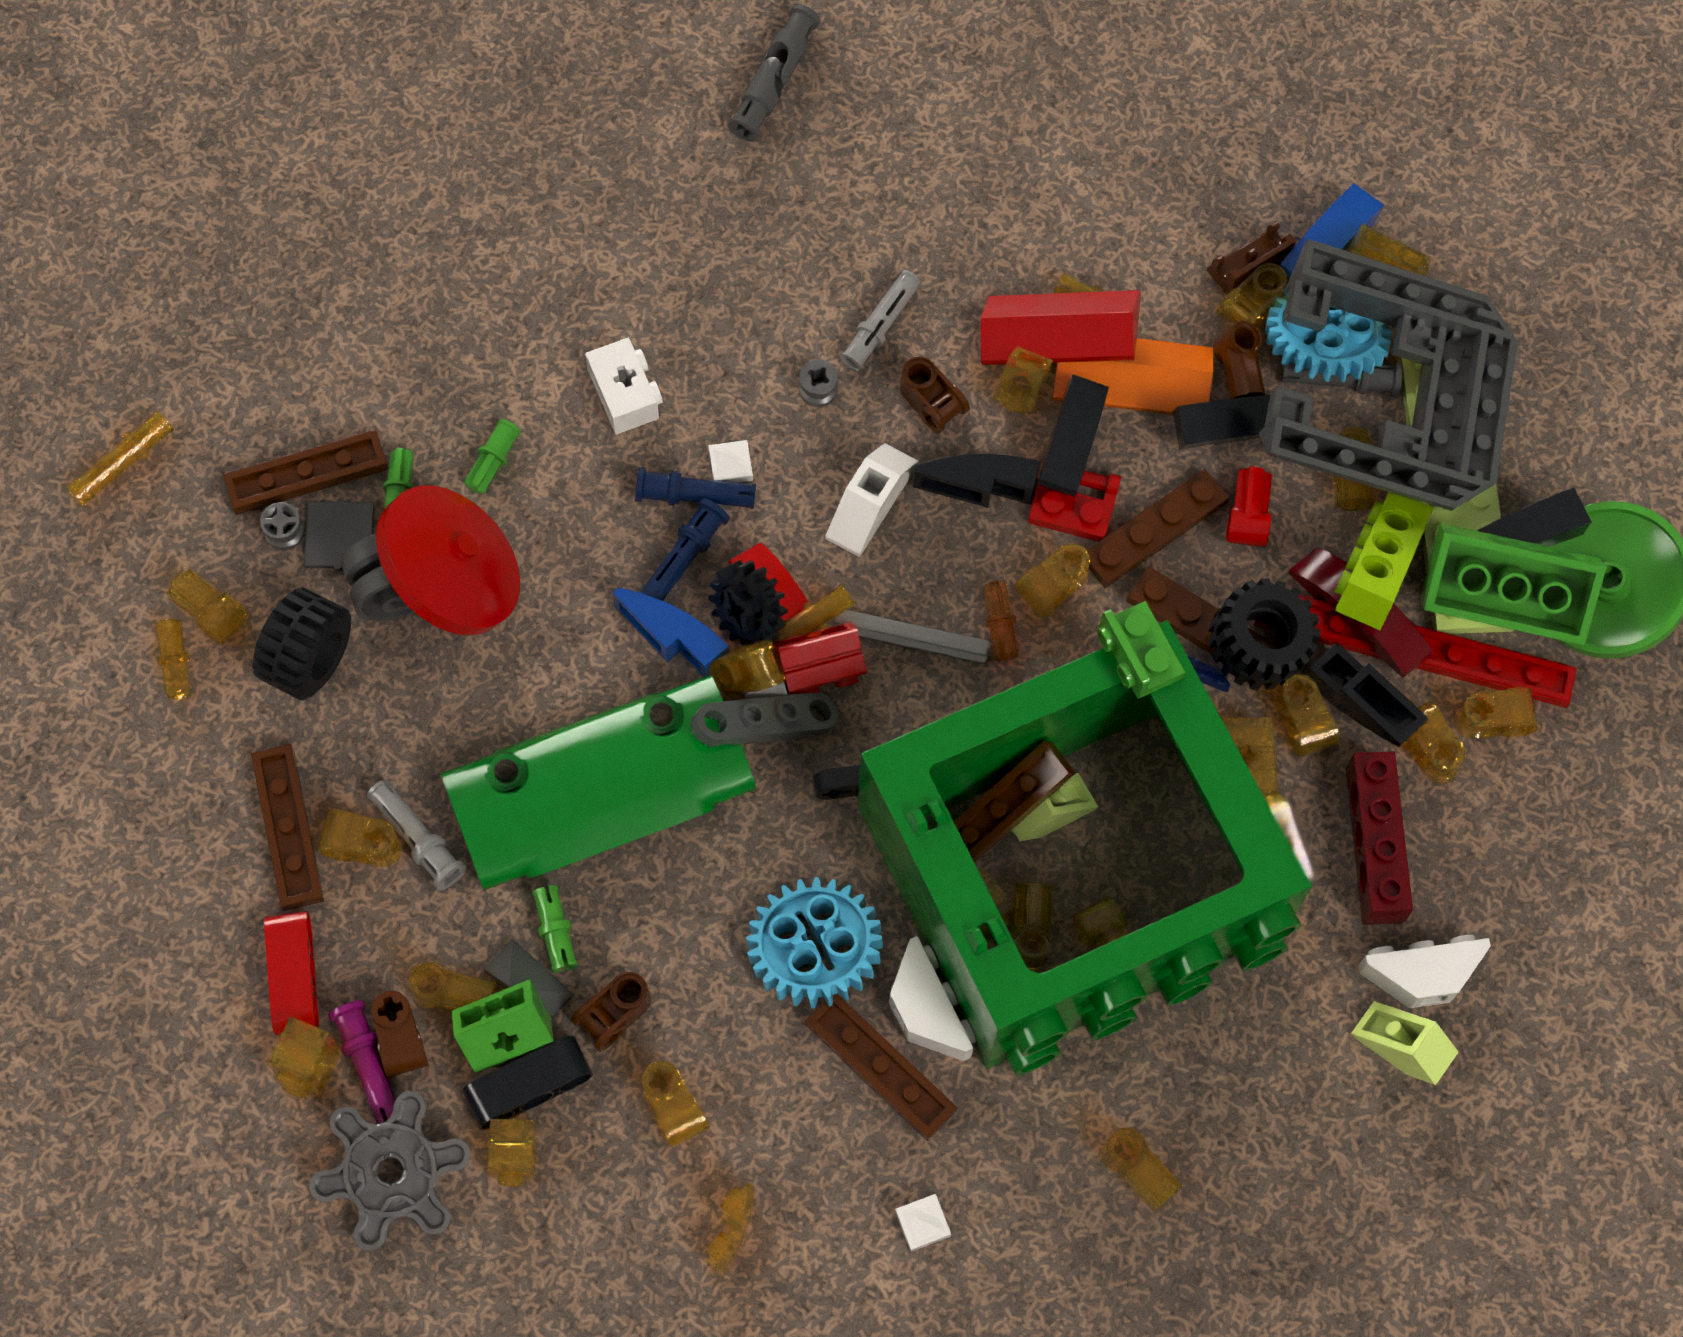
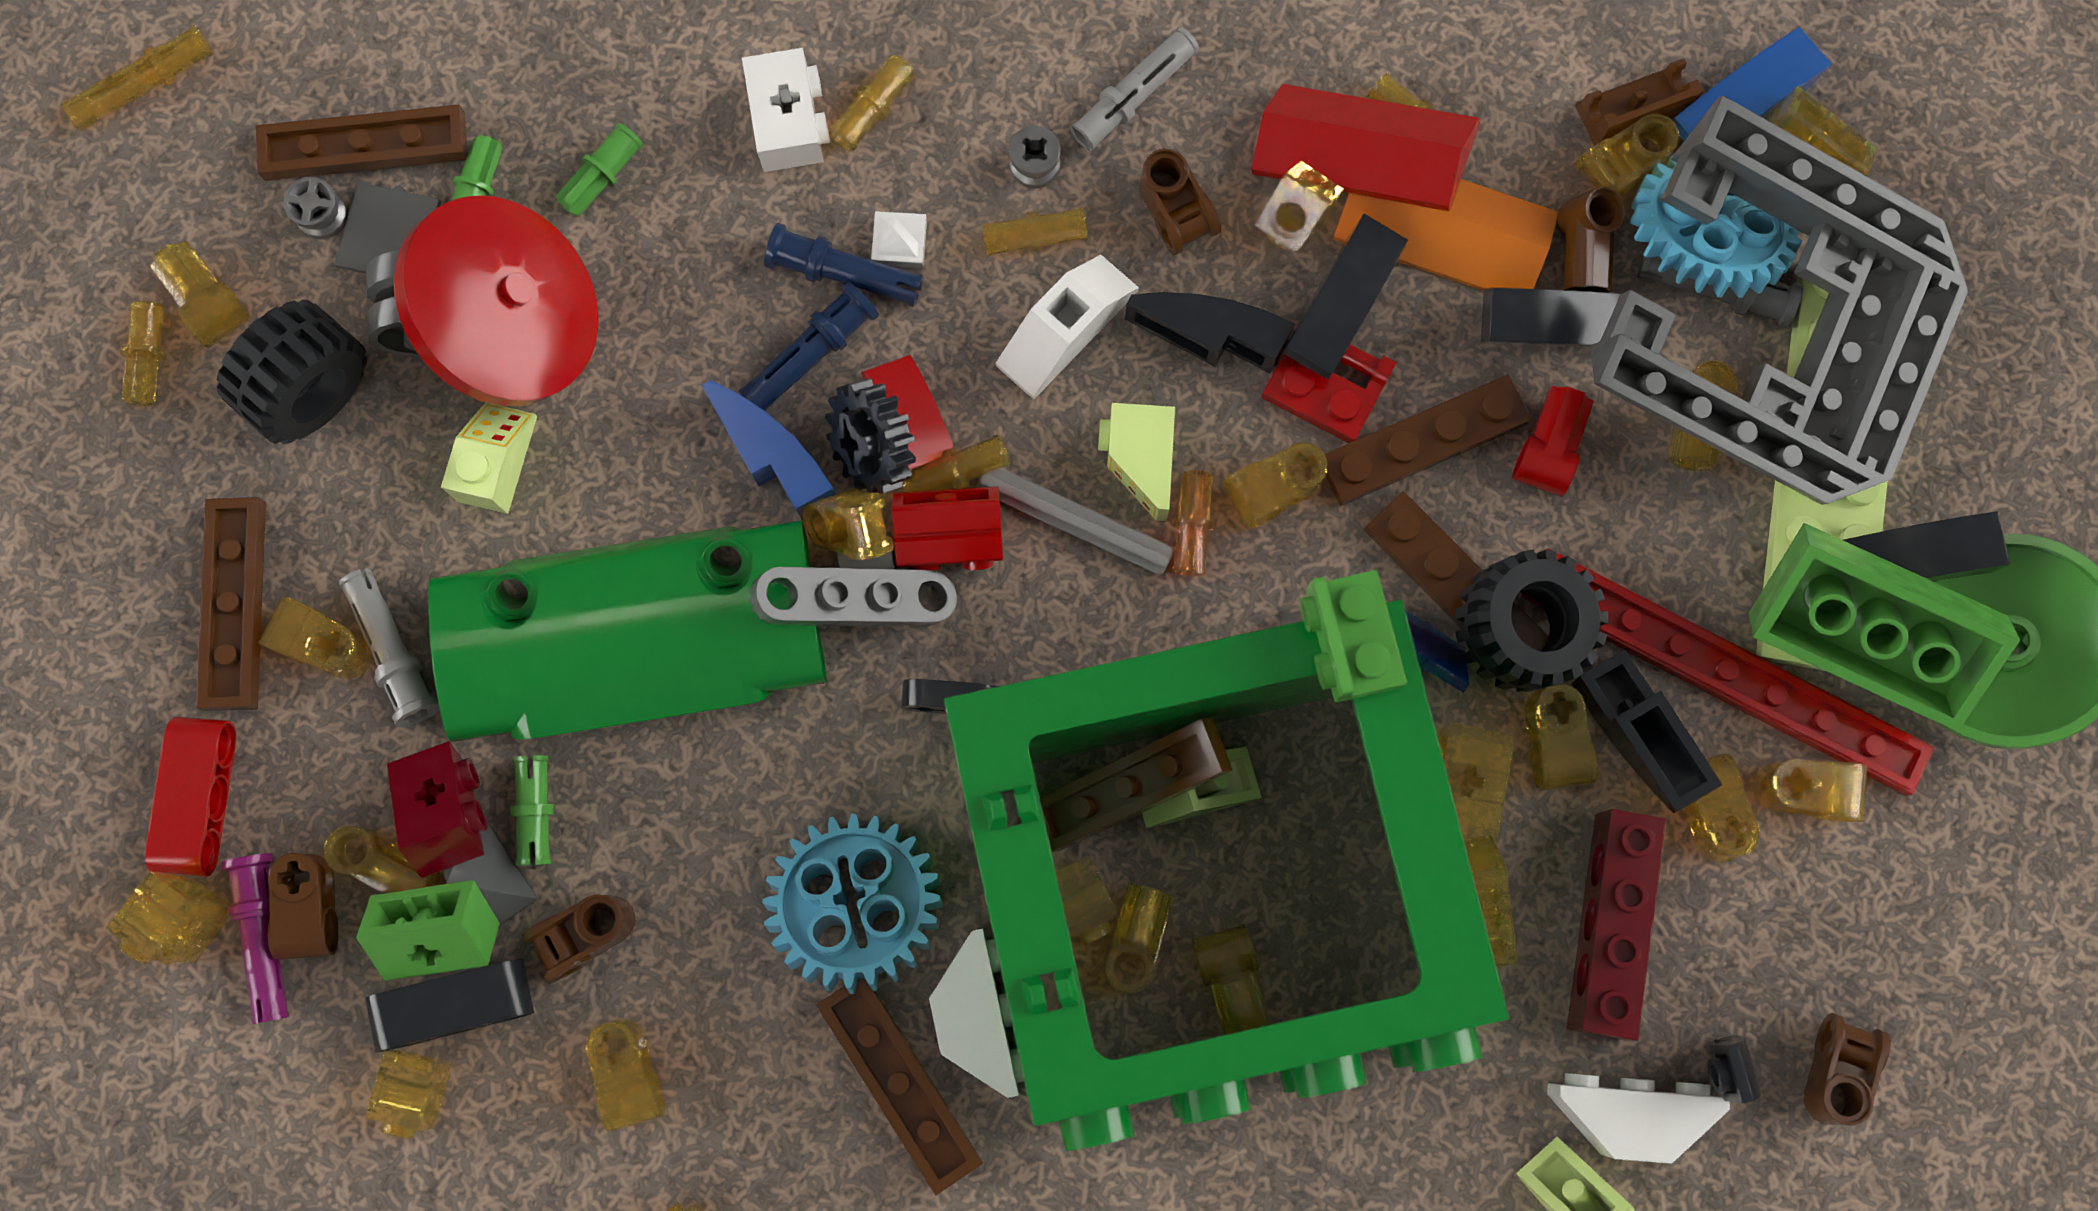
camera: 15 degrees right, 10 degrees up
flat silver plate [309,1091,470,1250] -> none
dark red slope [1289,547,1432,678] -> none
lime brick [1334,492,1434,630] -> none
none -> dark red brick [387,741,487,878]
none -> yellowish green slope [441,402,537,514]
none -> clear yellow pin [828,55,915,152]
none -> clear yellow pin [982,207,1088,256]
none -> yellowish green slope [1098,403,1175,521]
none -> black slope [1708,1035,1761,1103]
none -> reddish brown piece [1803,1013,1891,1125]

